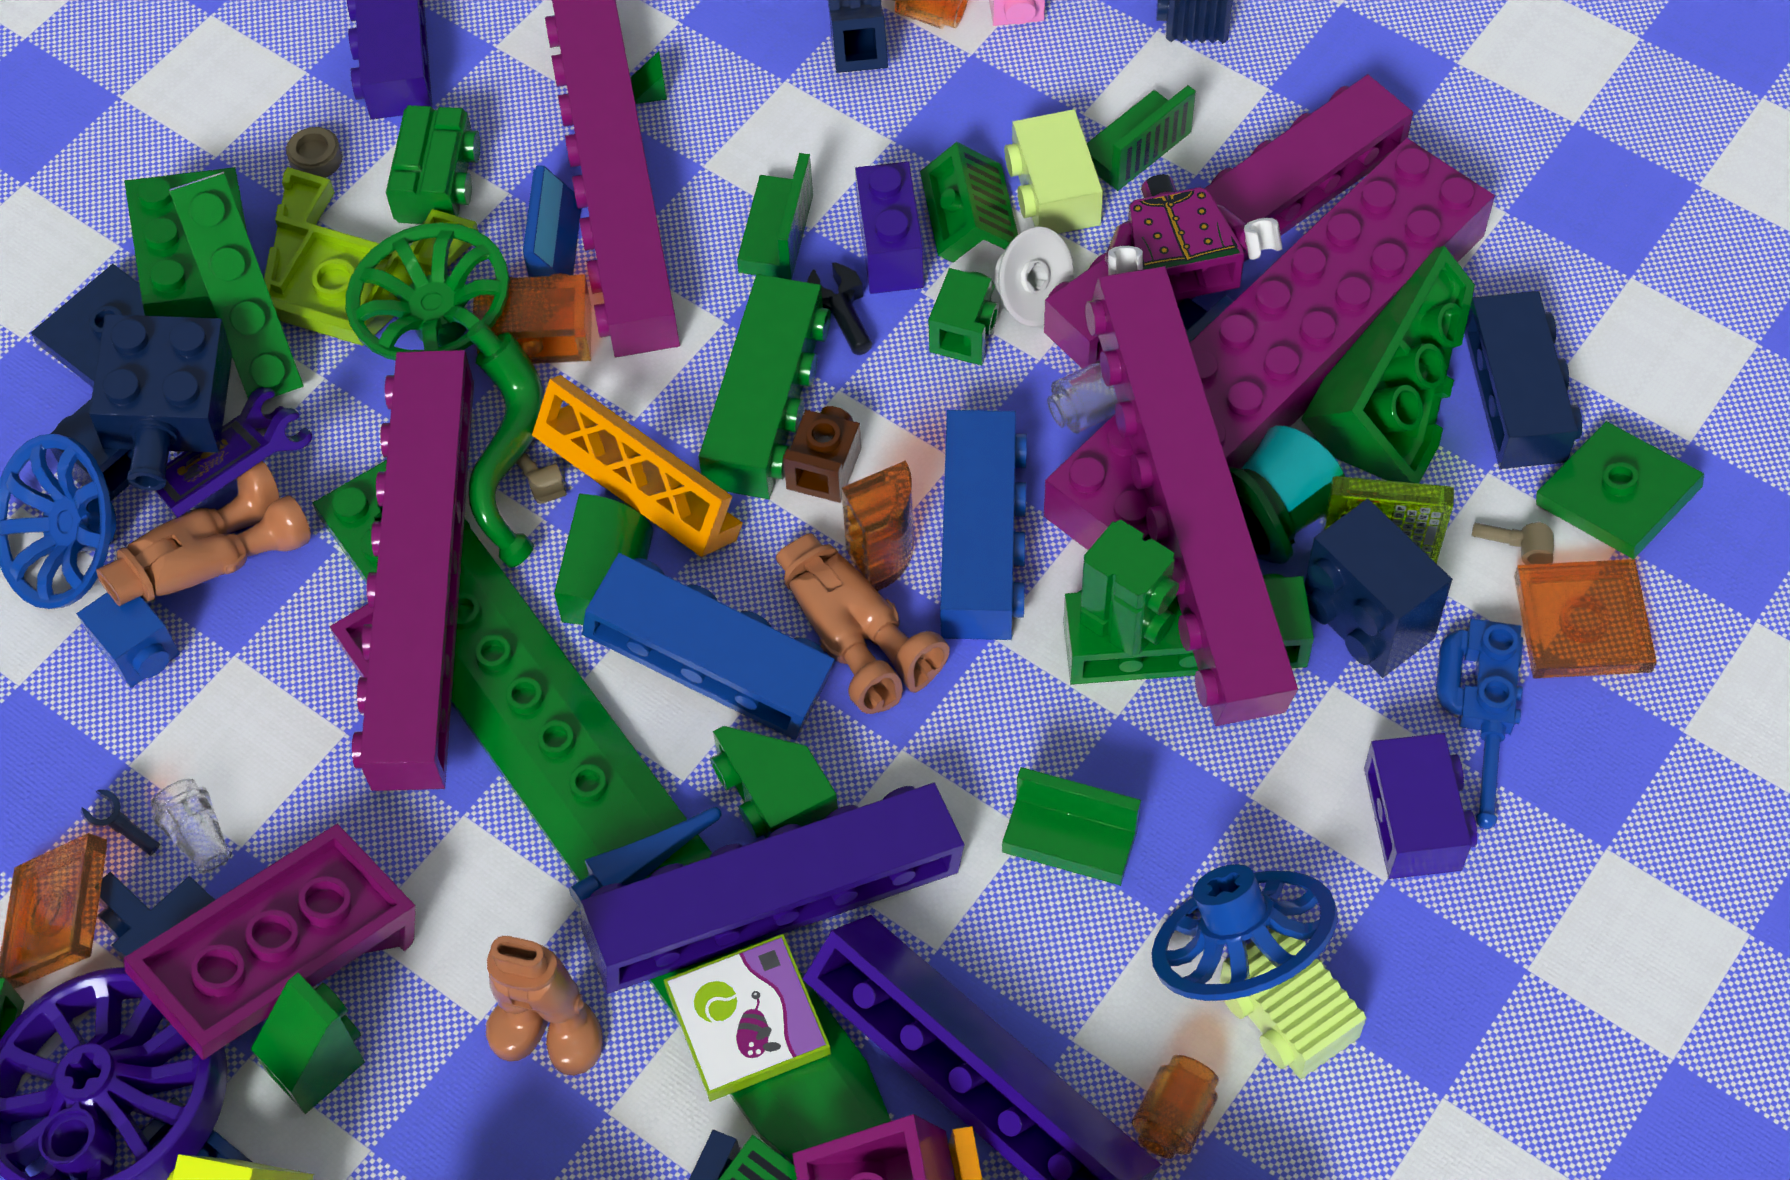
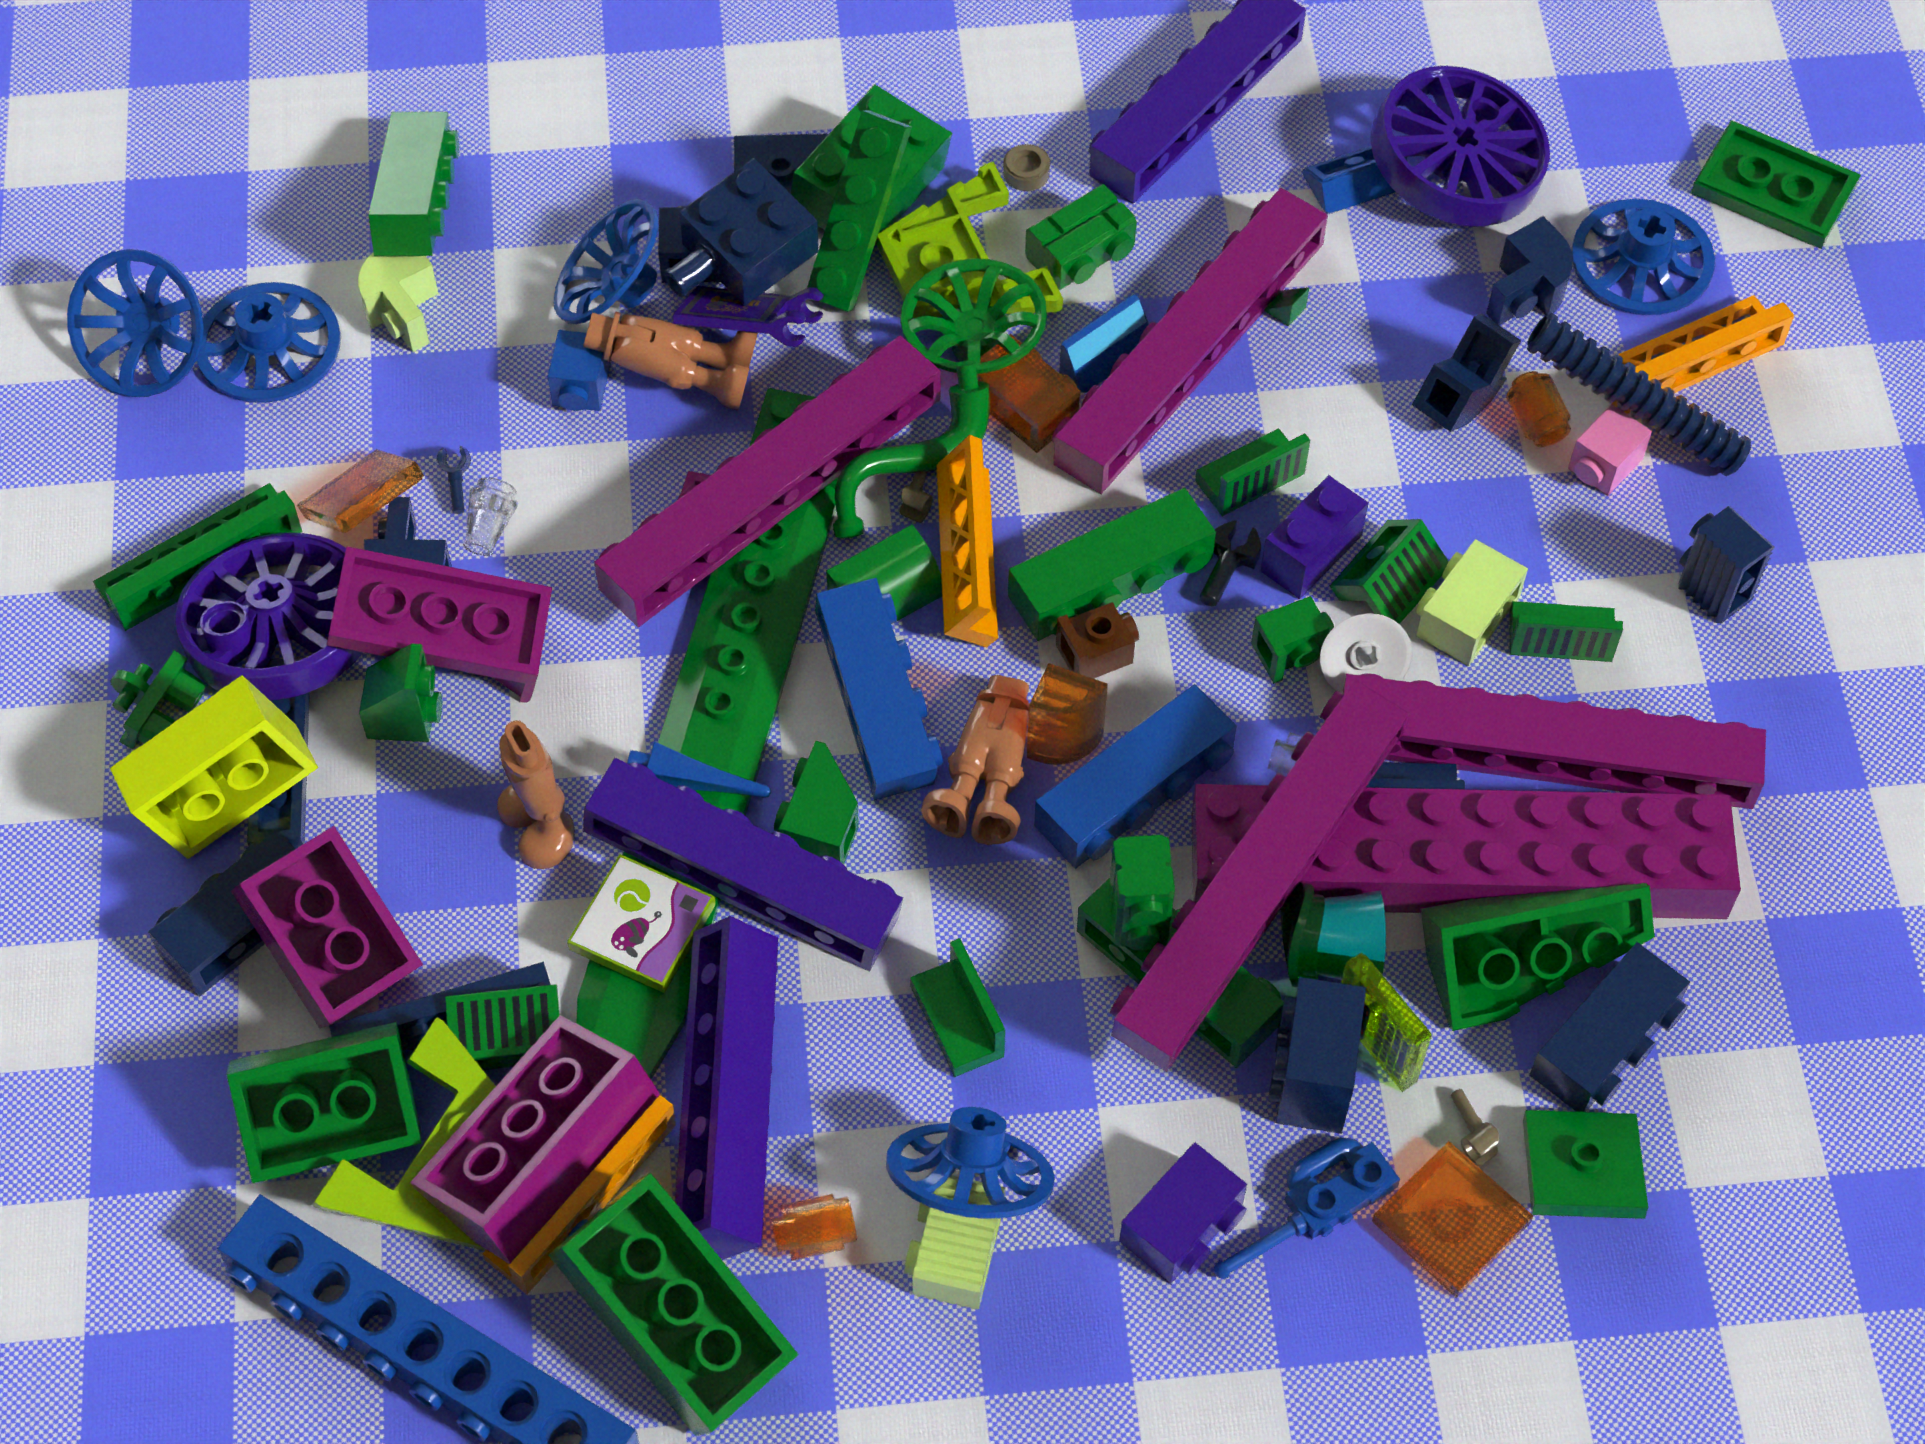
camera: 45 degrees right, 0 degrees up
magenta torso [1104,174,1282,300] -> none

